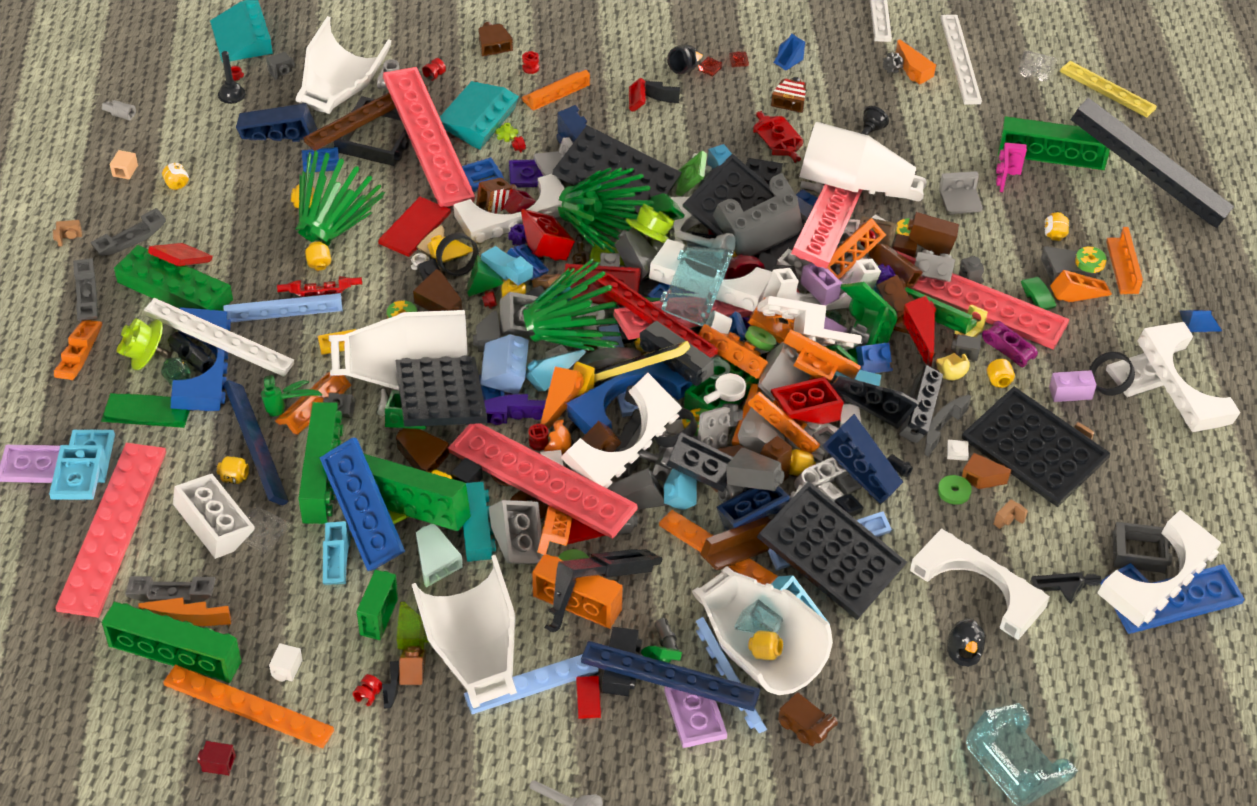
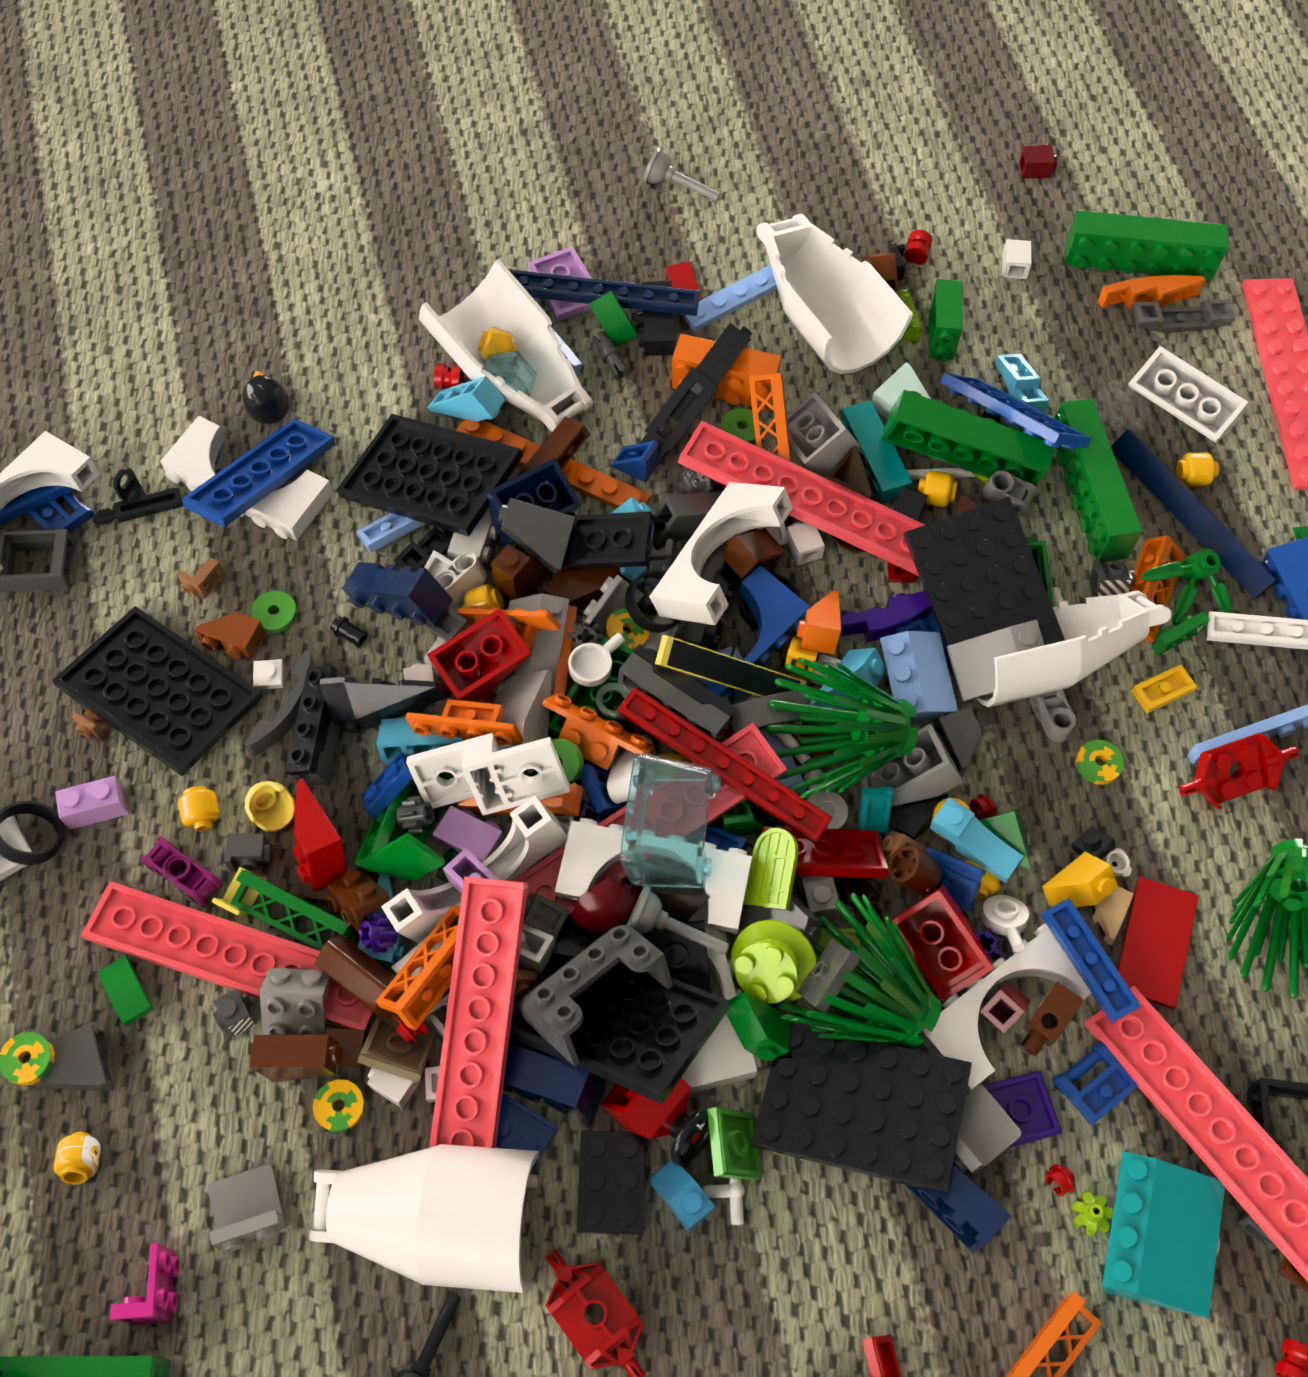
camera: 170 degrees right, 15 degrees up
orange plate [163,665,334,748] -> none
yellow head [305,242,331,271] -> none
reddish brown slope [413,269,463,311] -> none
black tyre [436,233,479,276] -> none
red wheel [528,424,549,451] -> none
orange hair [544,419,572,455] -> none
reddish brown hinge [778,692,838,747] -> none
clear light blue windscreen [966,703,1078,806] -> none
orange slope [1050,270,1112,302] -> none
none -> blue plate [182,418,335,527]
none -> blue slope [610,440,659,483]
none -> lime window [744,828,798,911]
none -> dark grey plate [797,939,860,1013]
none -> dark brown slope [826,446,880,502]
none -> reddish brown piece [888,845,942,895]
none -> light grey slope [947,620,1044,701]
none -> white piece [981,895,1029,952]
none -> blue plate [1041,898,1141,1024]
none -> green piece [1152,611,1210,656]

